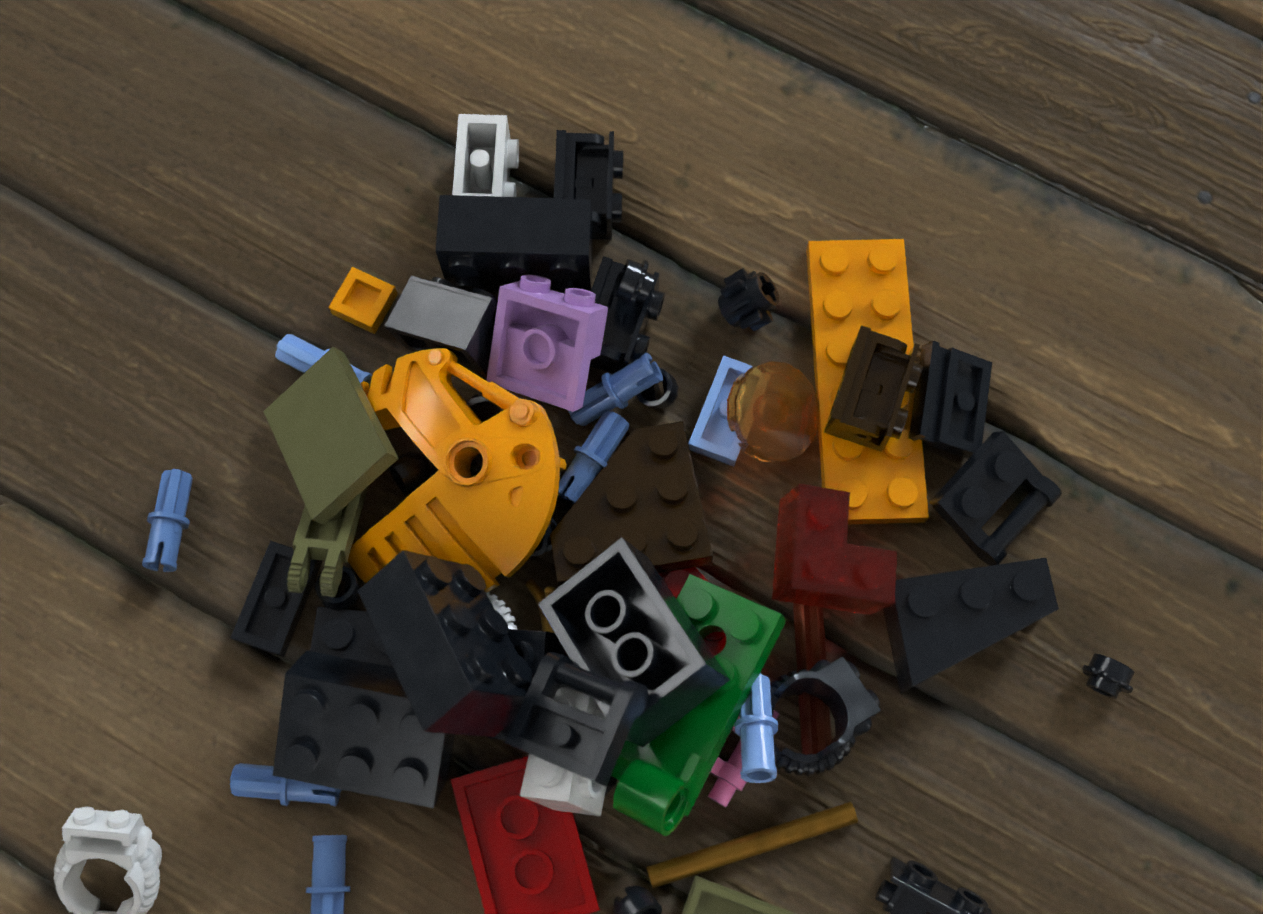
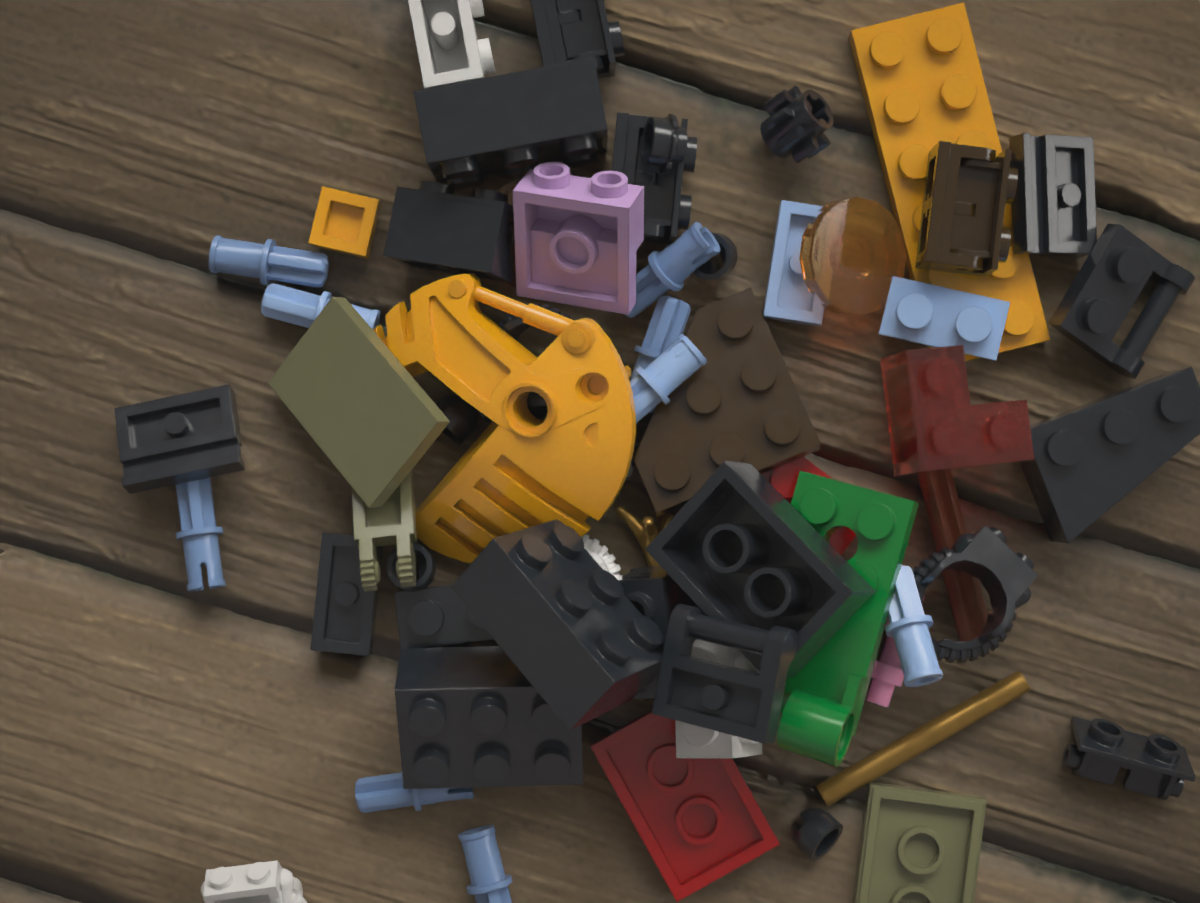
camera: 10 degrees left, 15 degrees up
none -> black plate [114,384,245,494]
none -> medium blue axle [209,235,329,288]
none -> light blue axle [630,334,708,423]
none -> light blue plate [879,276,1010,361]

